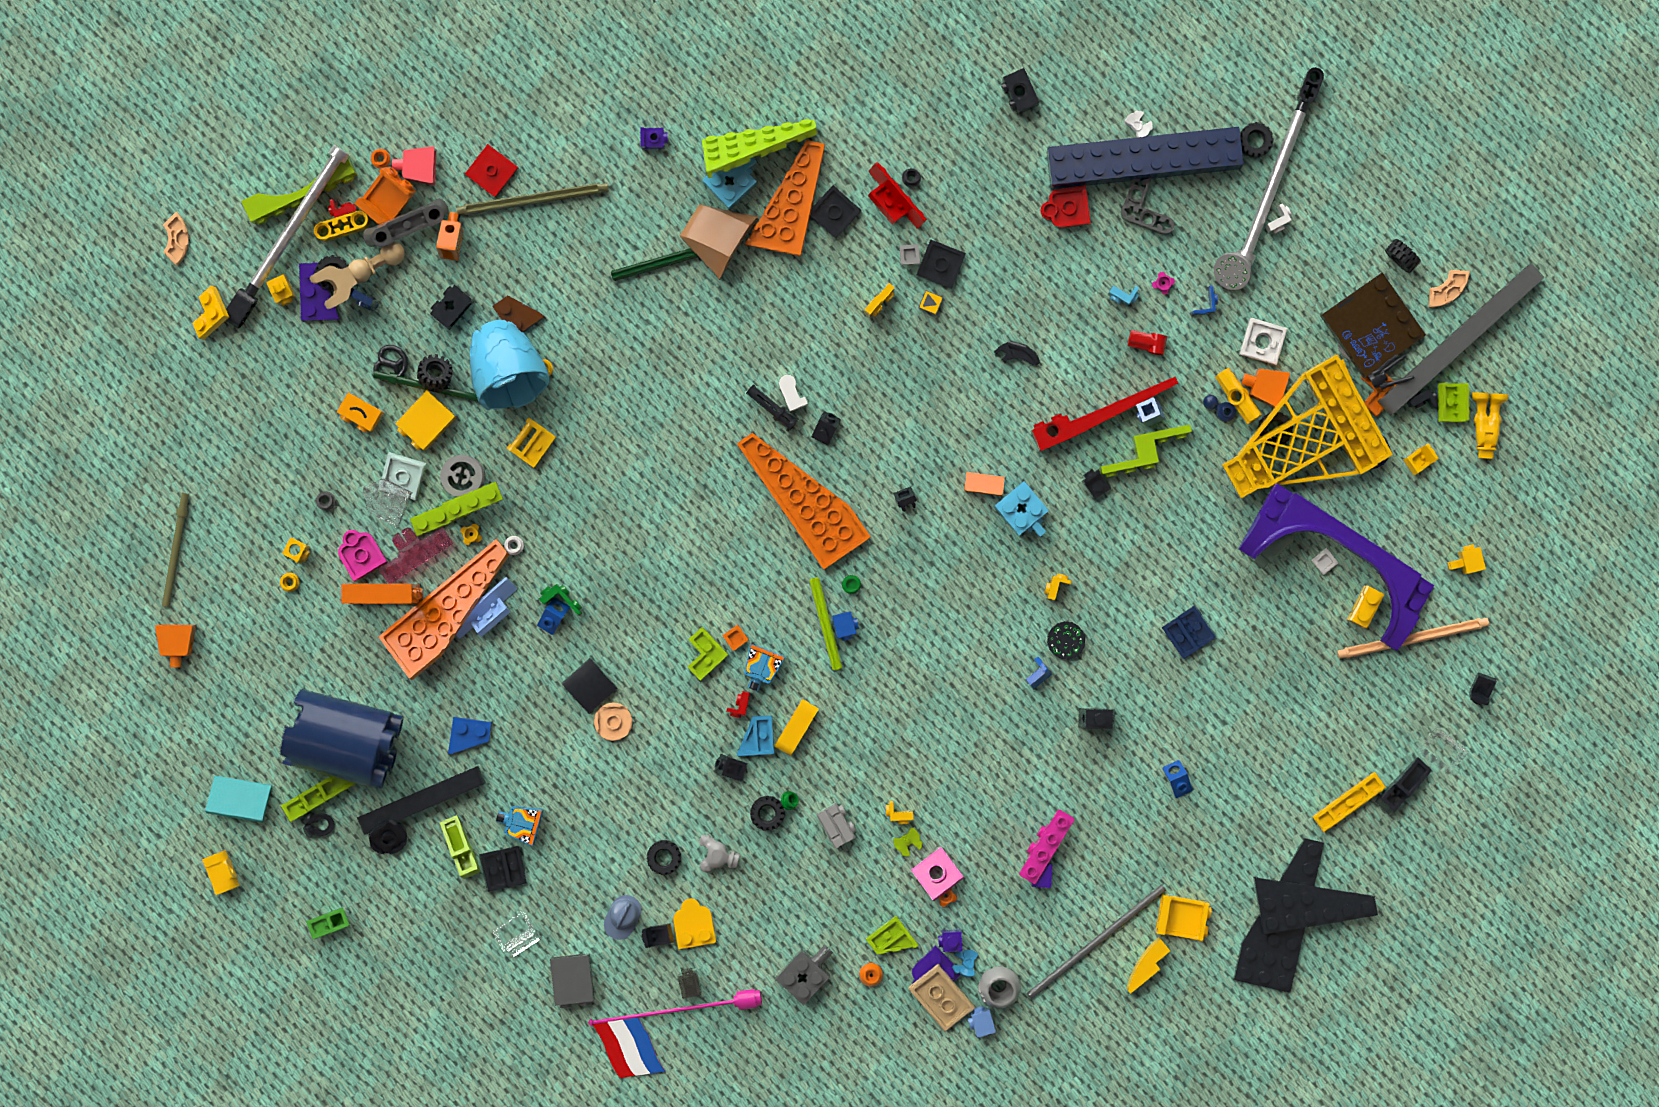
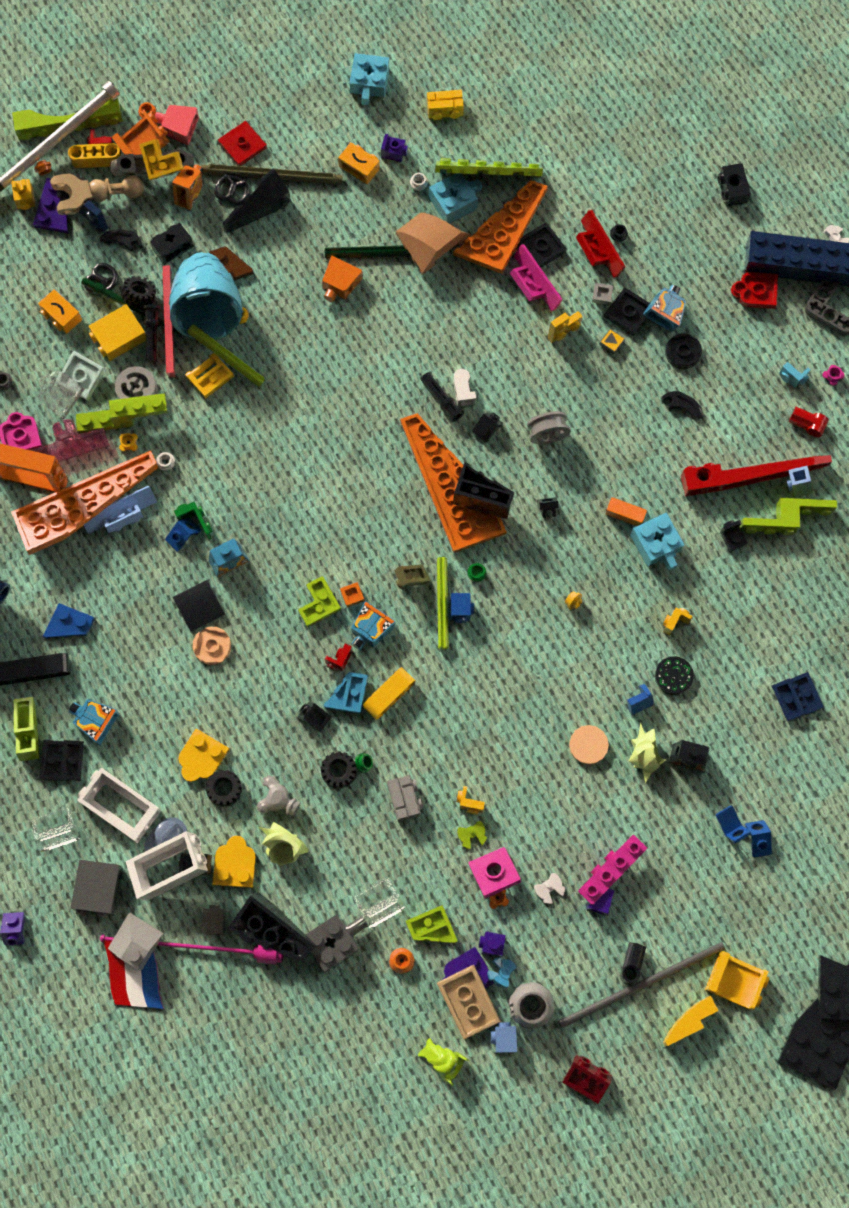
camera: 10 degrees right, 15 degrees down
none -> dark purple bracket [0,912,25,946]
none -> orange plate [34,160,52,176]
none -> white piece [77,768,161,843]
none -> black piece [99,229,143,252]
none -> light grey slope [108,913,164,970]
none -> white piece [126,831,208,901]
none -> yellow plate [139,139,184,180]
none -> black pin [143,305,160,362]
none -> coral tile [162,265,175,378]
none -> yellow plate [178,729,230,782]
none -> lime axle [188,324,265,387]
none -> dark azure torso [209,539,249,577]
none -> black piece [214,174,250,206]
none -> black wedge [223,168,291,233]
none -> black wedge [228,892,315,962]
none -> yellowish green hair [258,822,309,866]
none -> orange torso [322,256,363,302]
none -> light orange brick [338,142,380,185]
none -> medium azure hinge [349,53,389,105]
none -> clear tile [353,877,405,929]
none -> olive tile [394,564,431,590]
none -> white plate [410,173,428,191]
none -> lime hair [418,1038,470,1086]
none -> yellow brick [426,90,464,120]
none -> black wedge [453,462,514,519]
none -> dark pink bracket [510,244,562,311]
none -> light grey wheel [527,411,571,444]
none -> white piece [534,873,565,904]
none -> dark red bracket [562,1055,612,1104]
none -> yellow plate [565,591,582,610]
none -> light nougat tile [569,725,609,765]
none -> black piece [620,942,646,985]
none -> yellowish green hair [629,722,666,784]
none -> dark azure torso [643,285,686,332]
none -> black tile [665,333,702,369]
none -> blue bracket [715,805,751,843]

